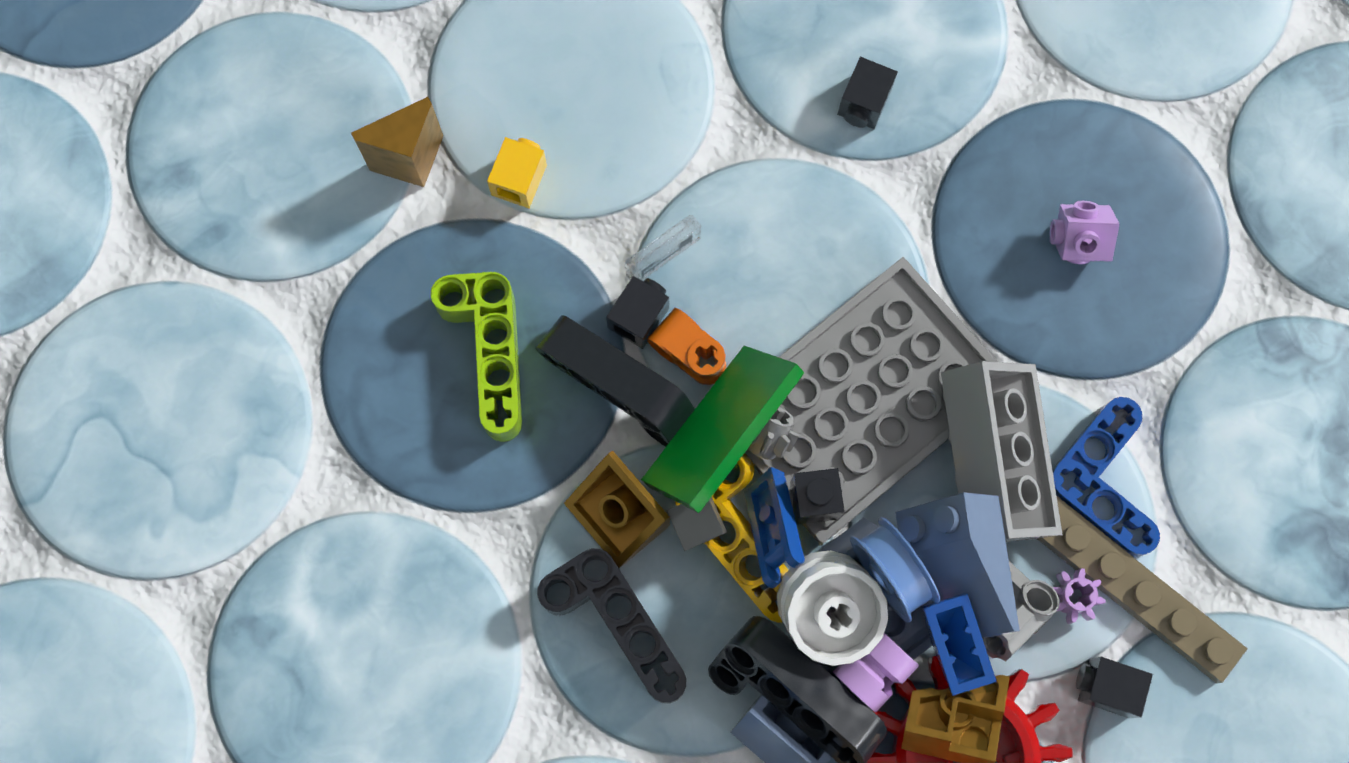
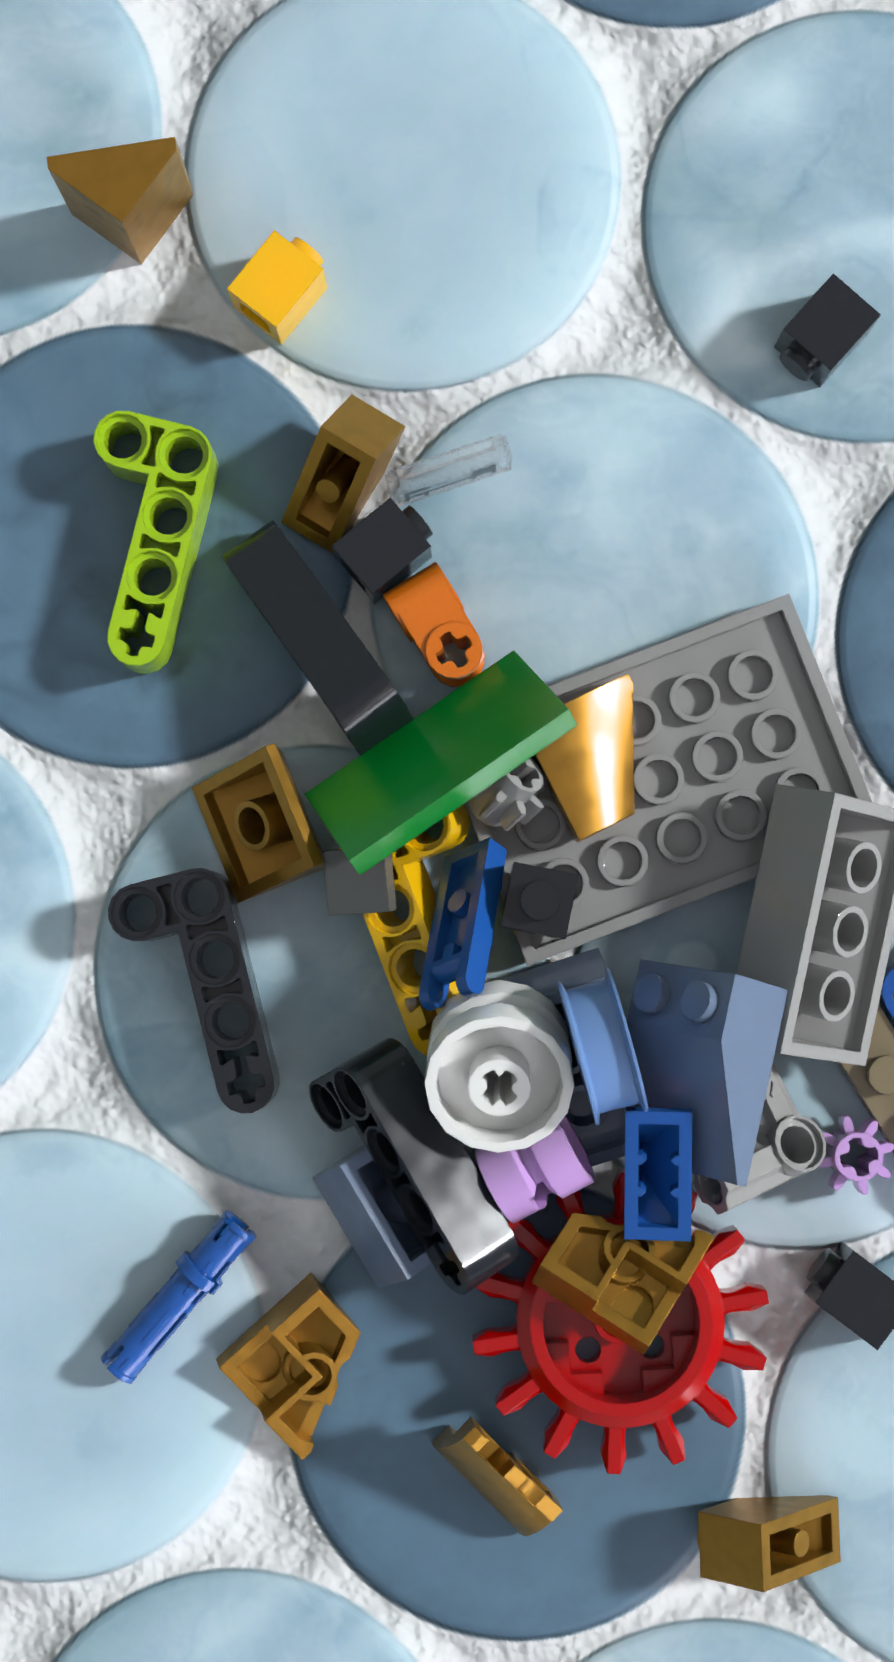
camera: 25 degrees right, 10 degrees up
none -> pearl gold slope [281,394,405,554]
none -> slope [534,674,635,843]

